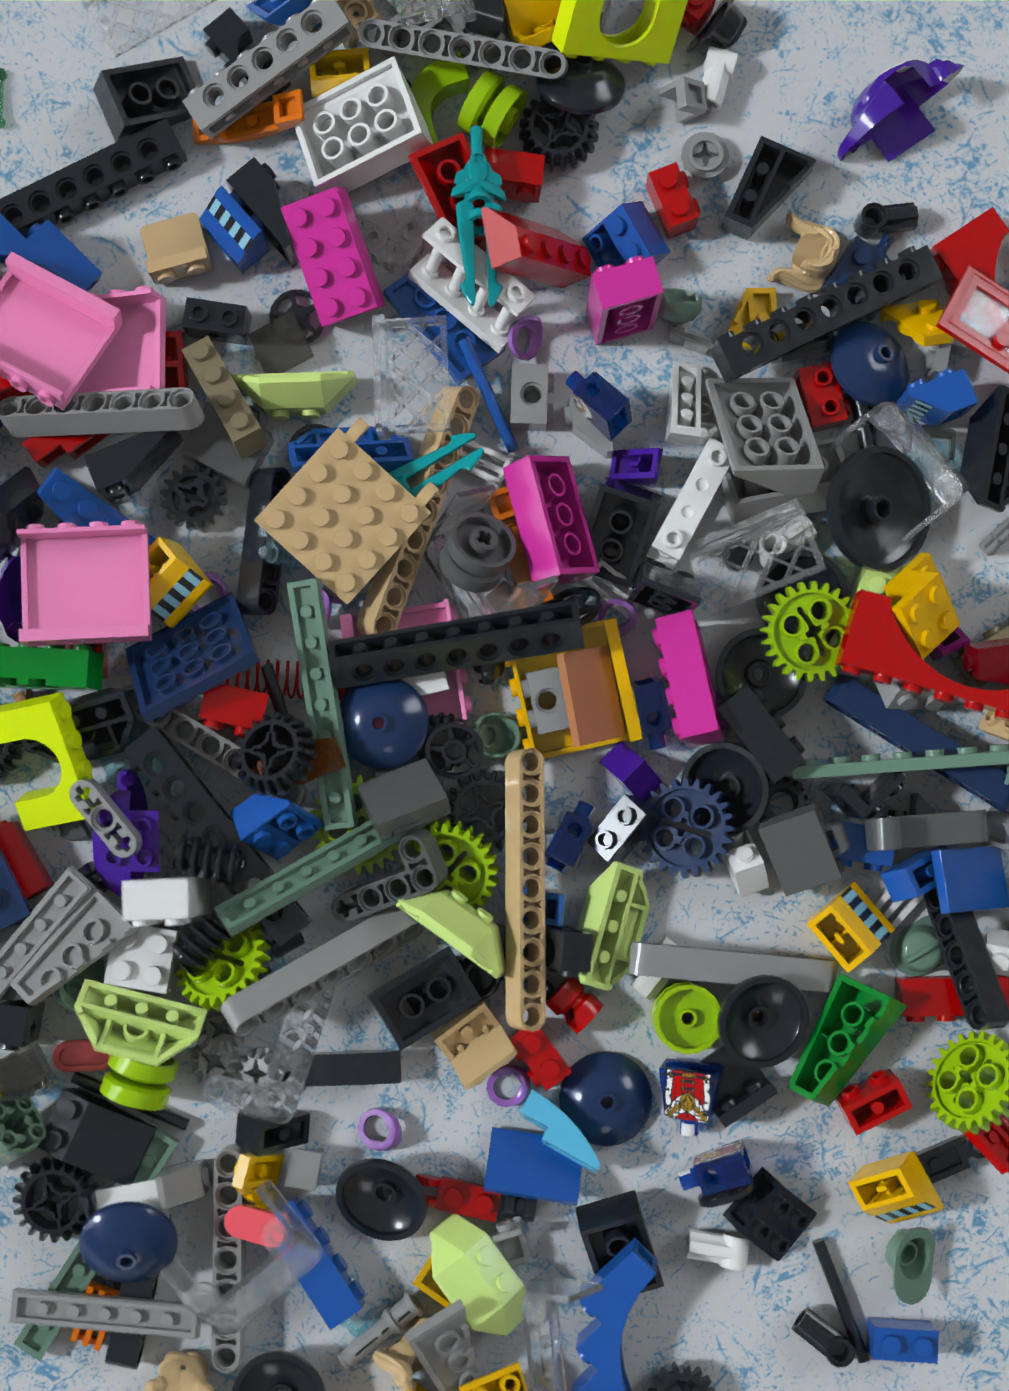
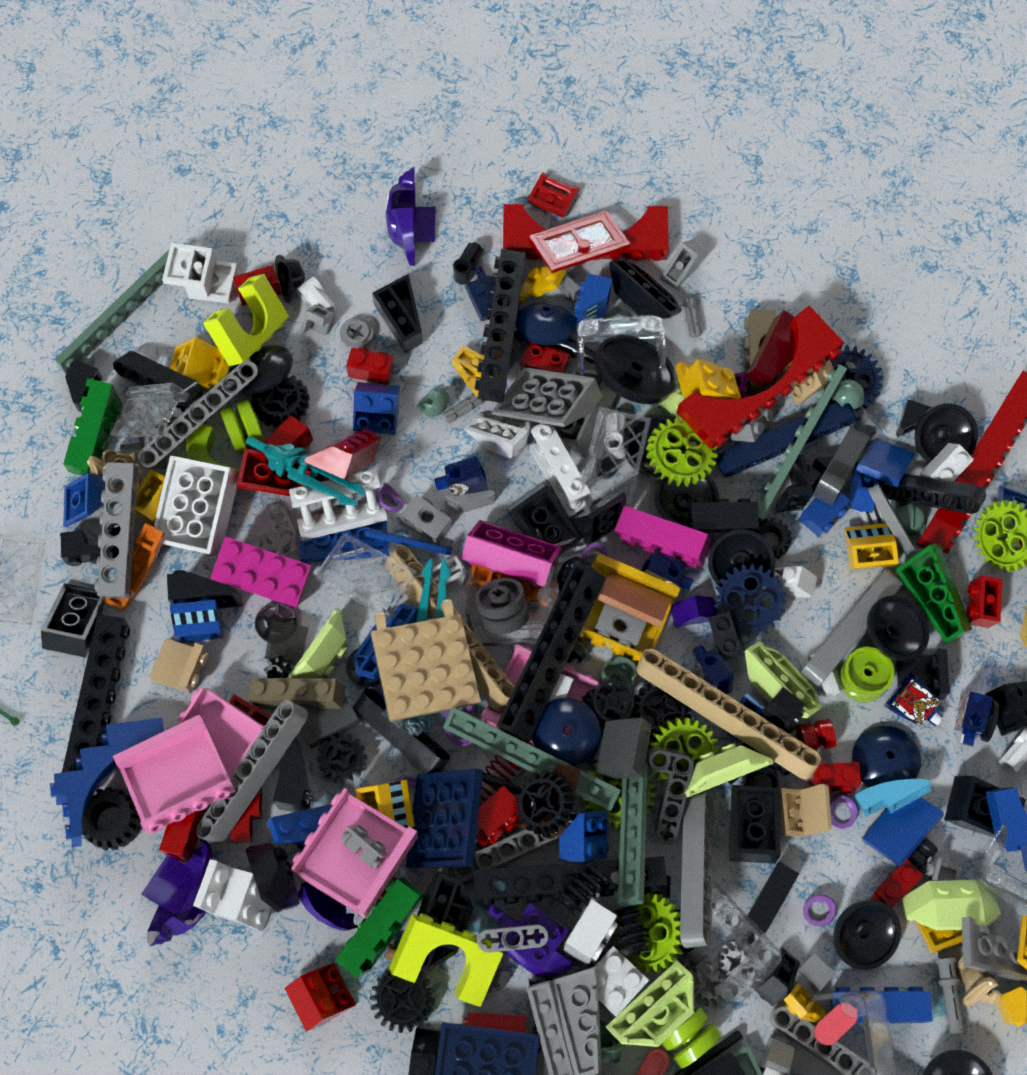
camera: 55 degrees left, 15 degrees down
black brick [182,297,252,346] -> none
dark pink brick [586,256,664,346] -> none
dark purple slope [609,448,663,488] -> none
dark grey piece [758,802,851,897] -> none
tan hair [767,212,840,293] -> none
none -> black gear [264,655,293,678]
none -> light grey hinge [341,824,390,869]
none -> light grey beam [868,484,916,555]

